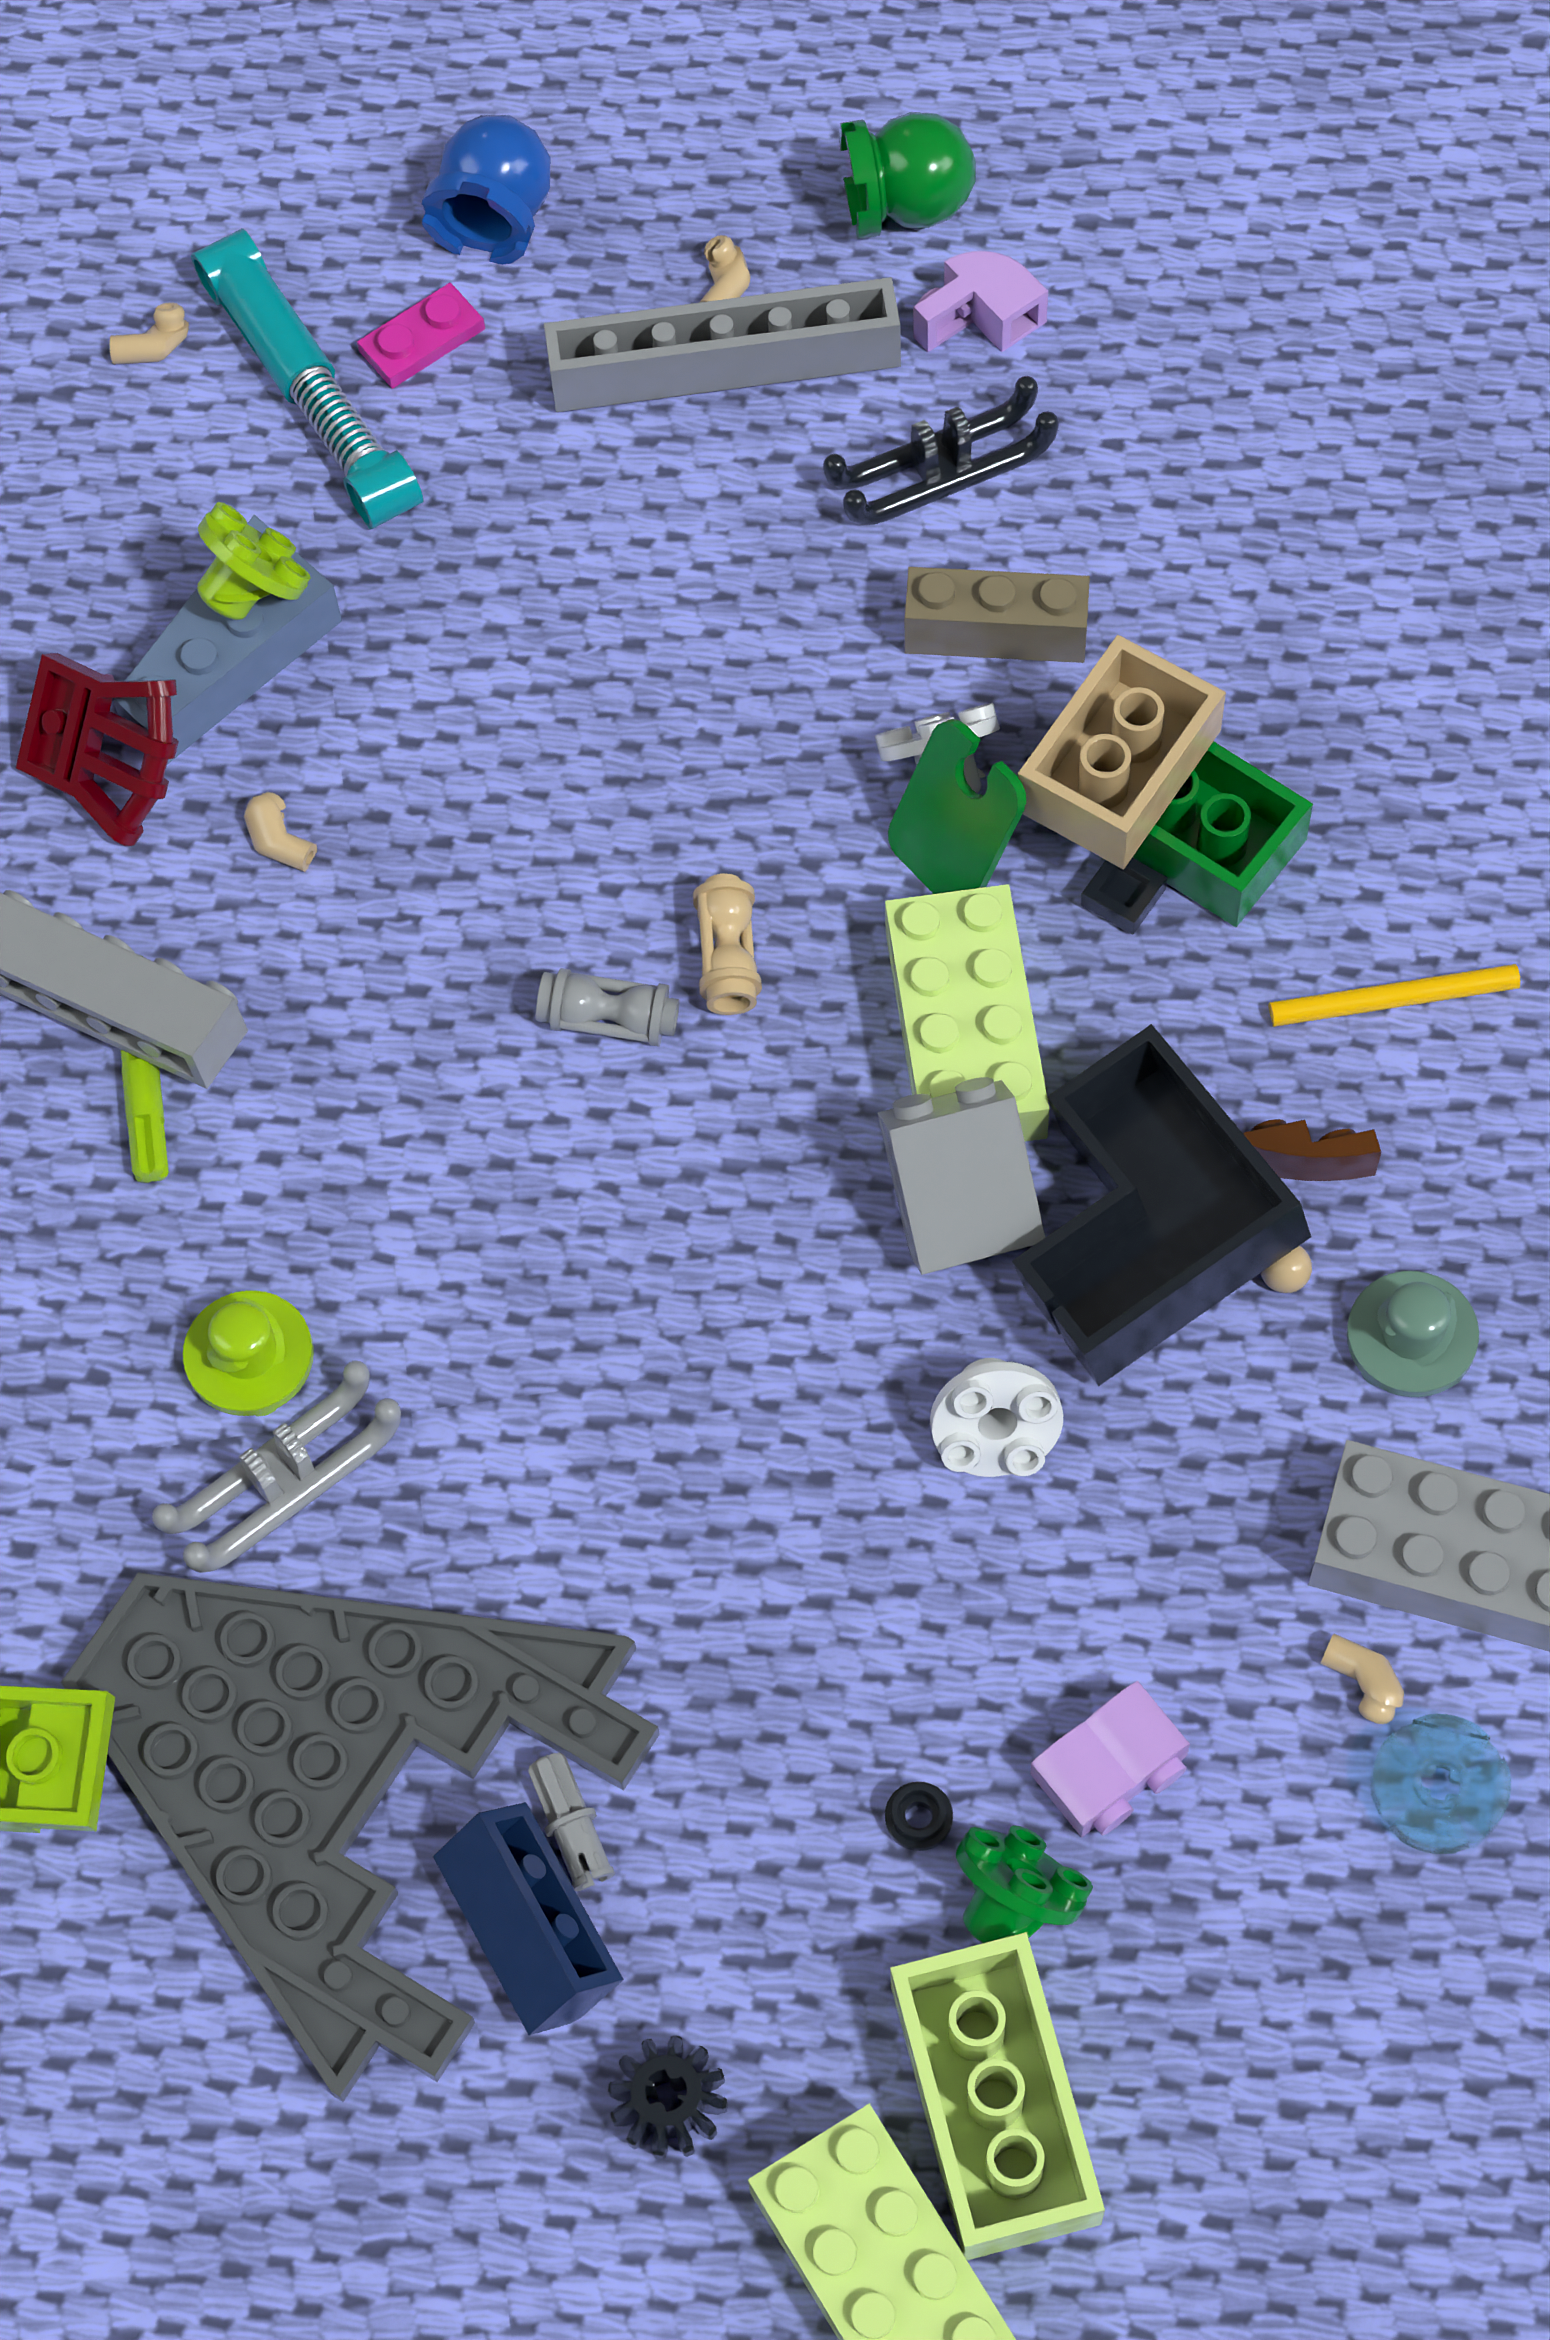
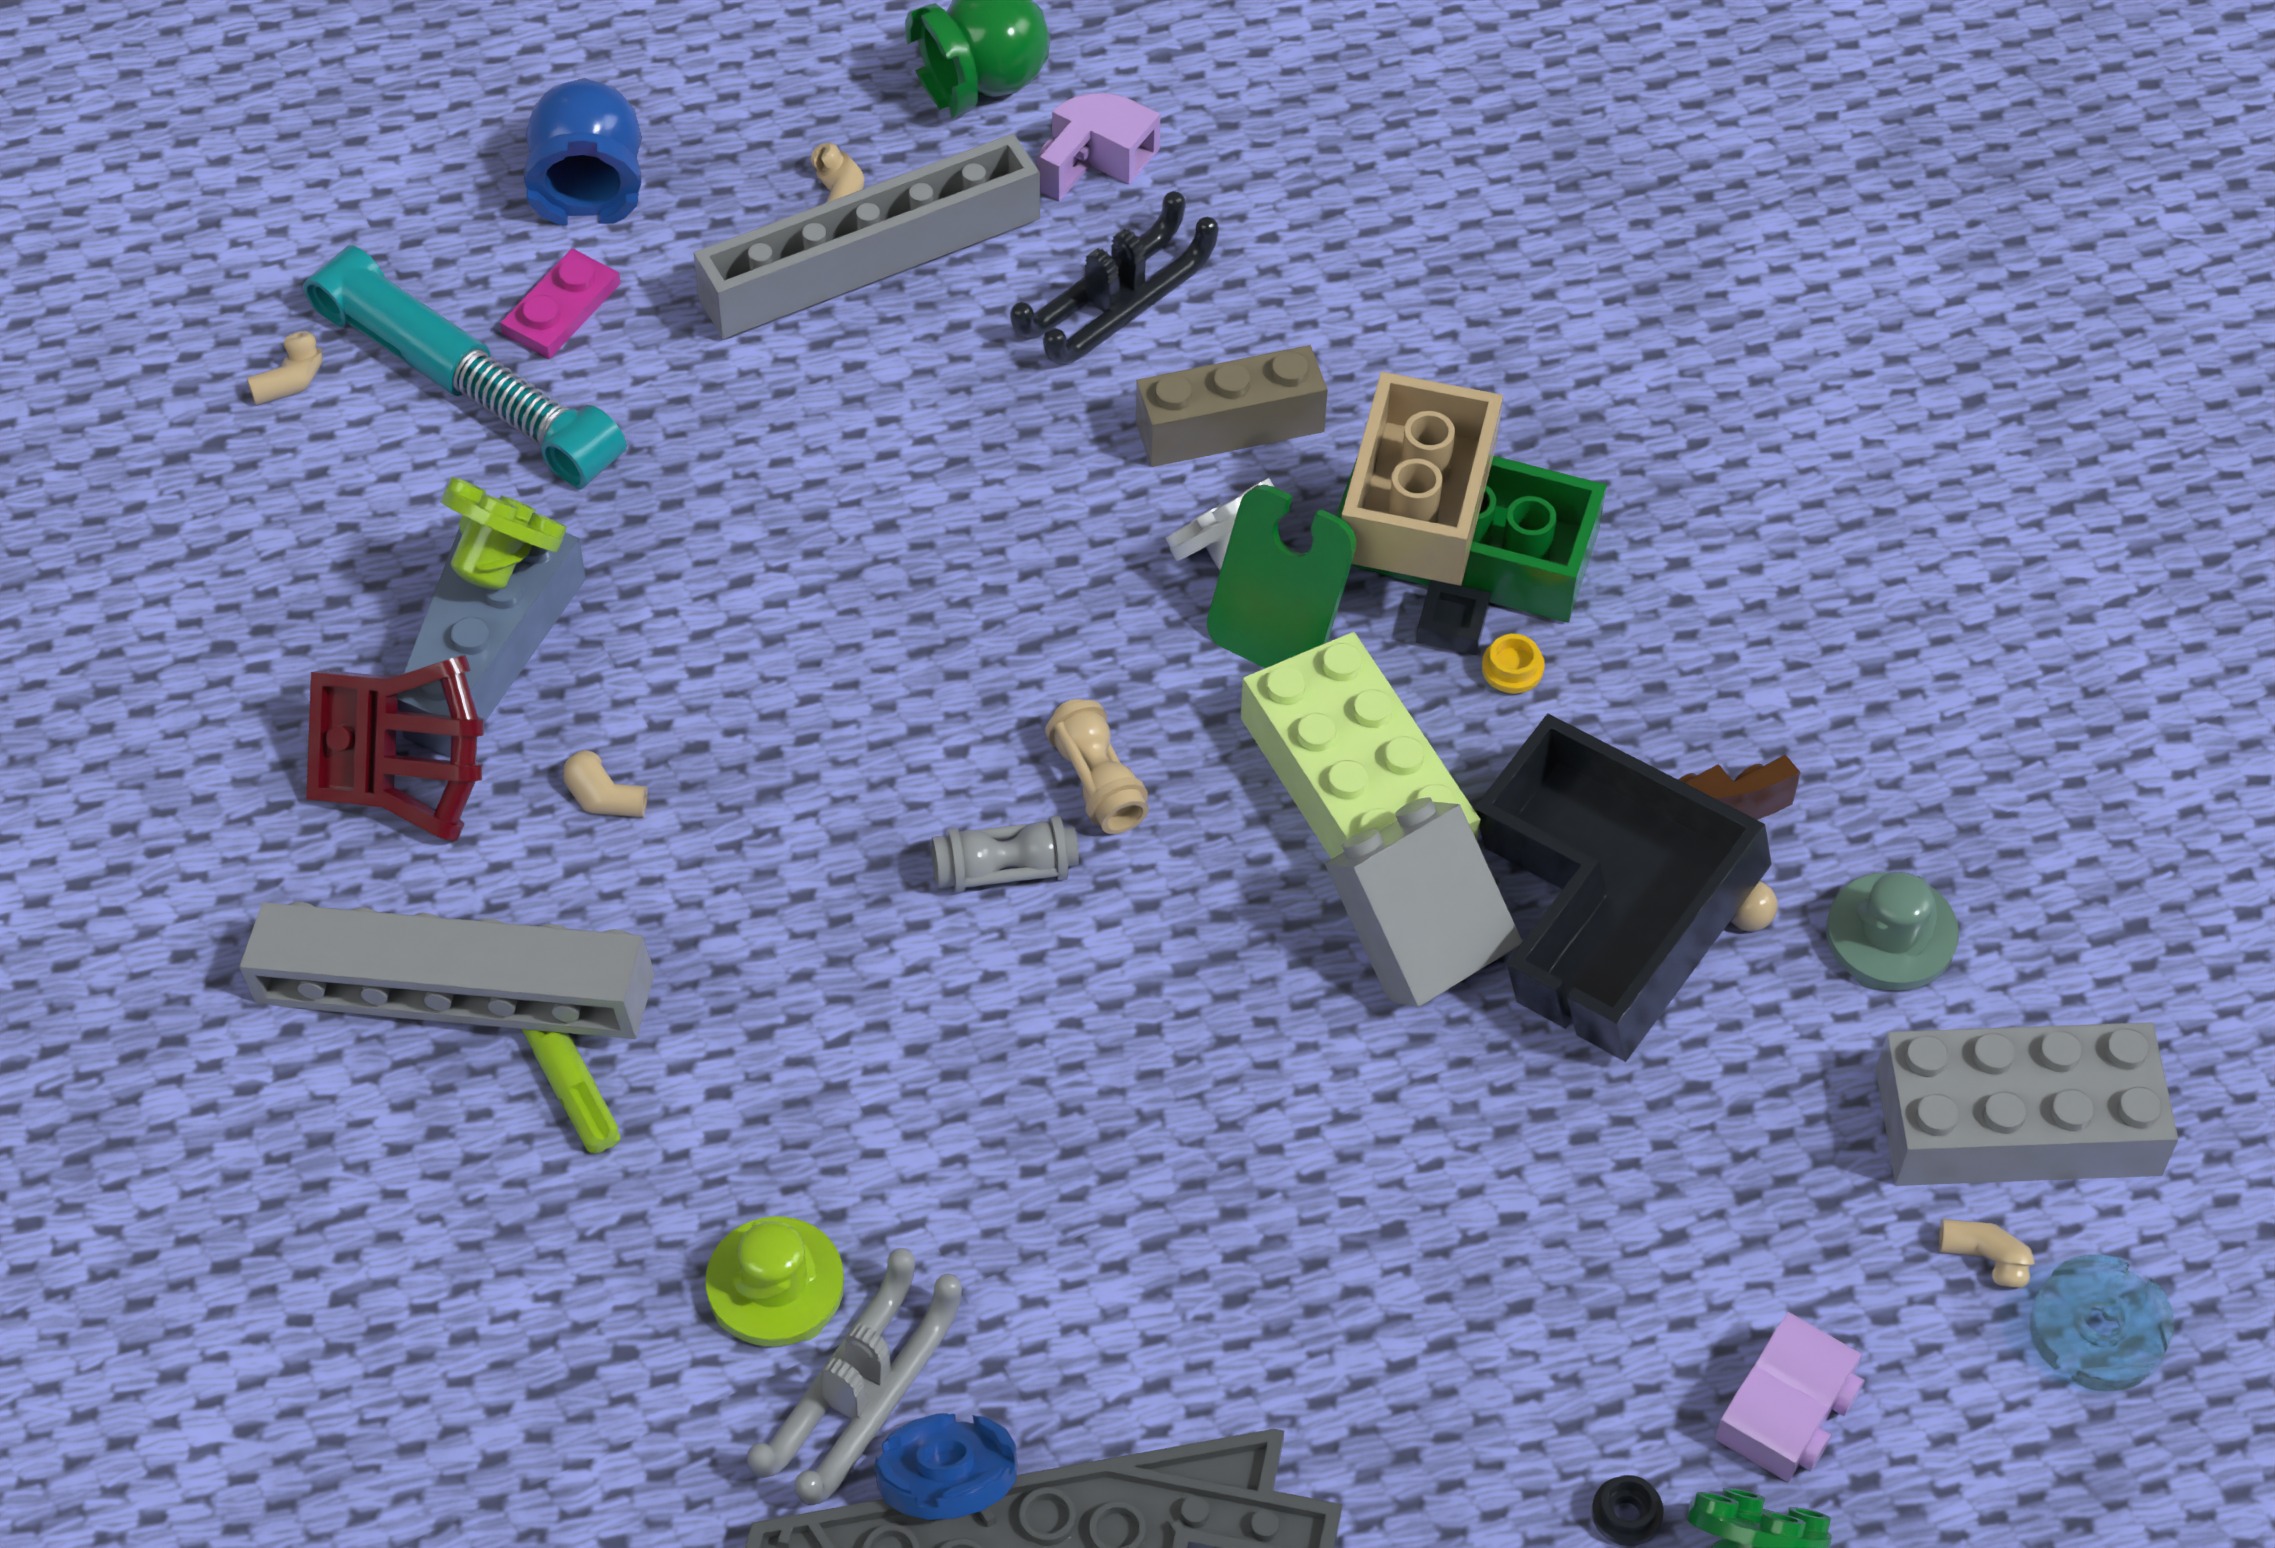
camera: 25 degrees left, 10 degrees down
white plate [930,1358,1063,1477] -> none
yellow bar [1268,964,1520,1027] -> none
none -> blue tile [874,1413,1018,1520]
none -> yellow plate [1482,633,1545,694]

